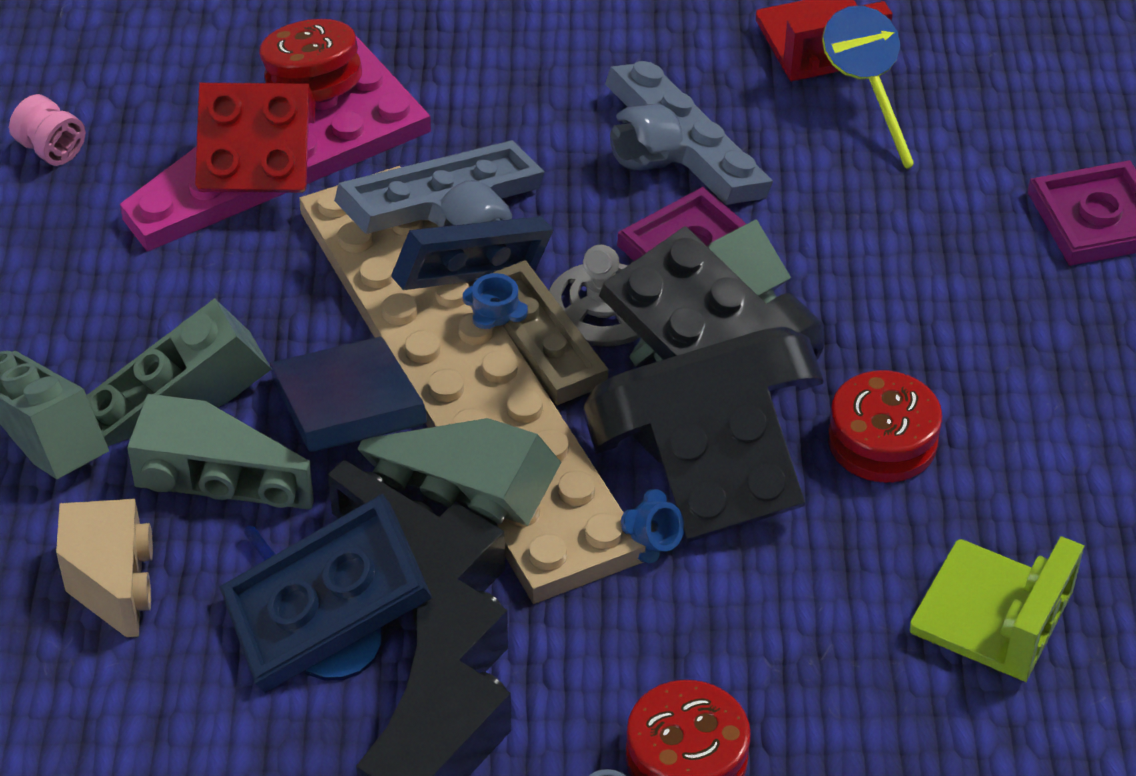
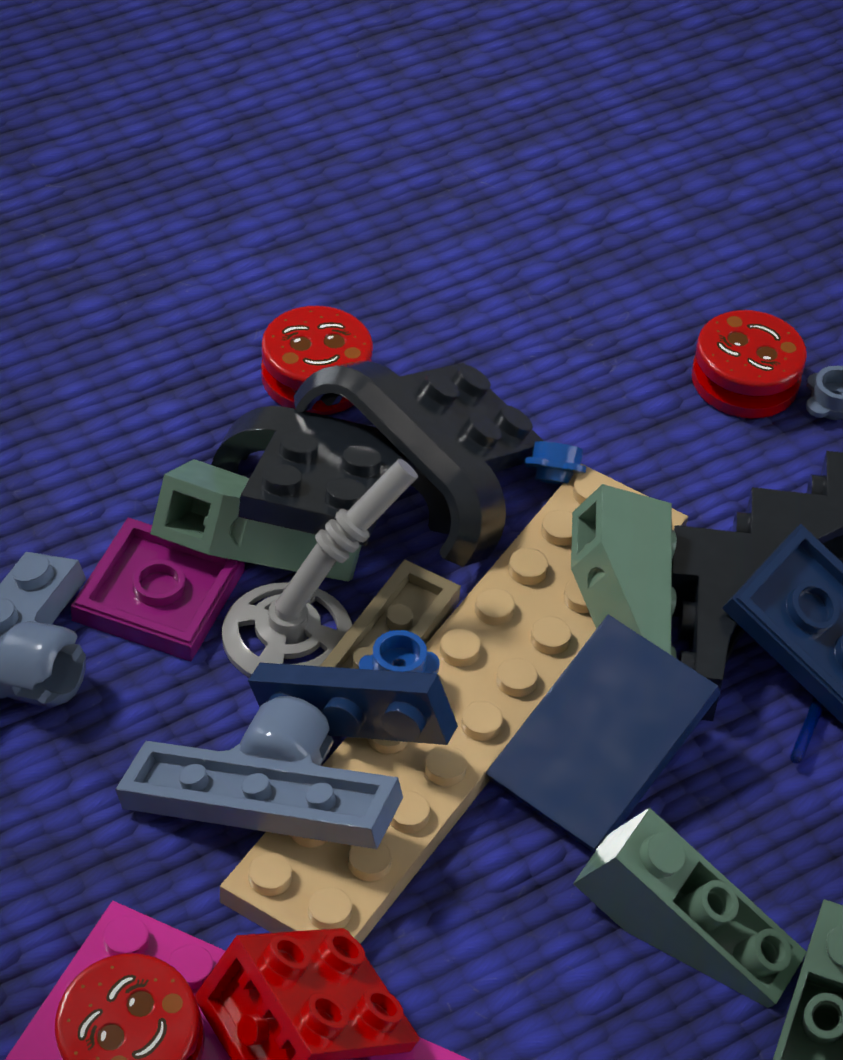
camera: 125 degrees left, 0 degrees up
sand green slope [127,394,314,510] -> none
lime bracket [909,536,1085,682] -> none

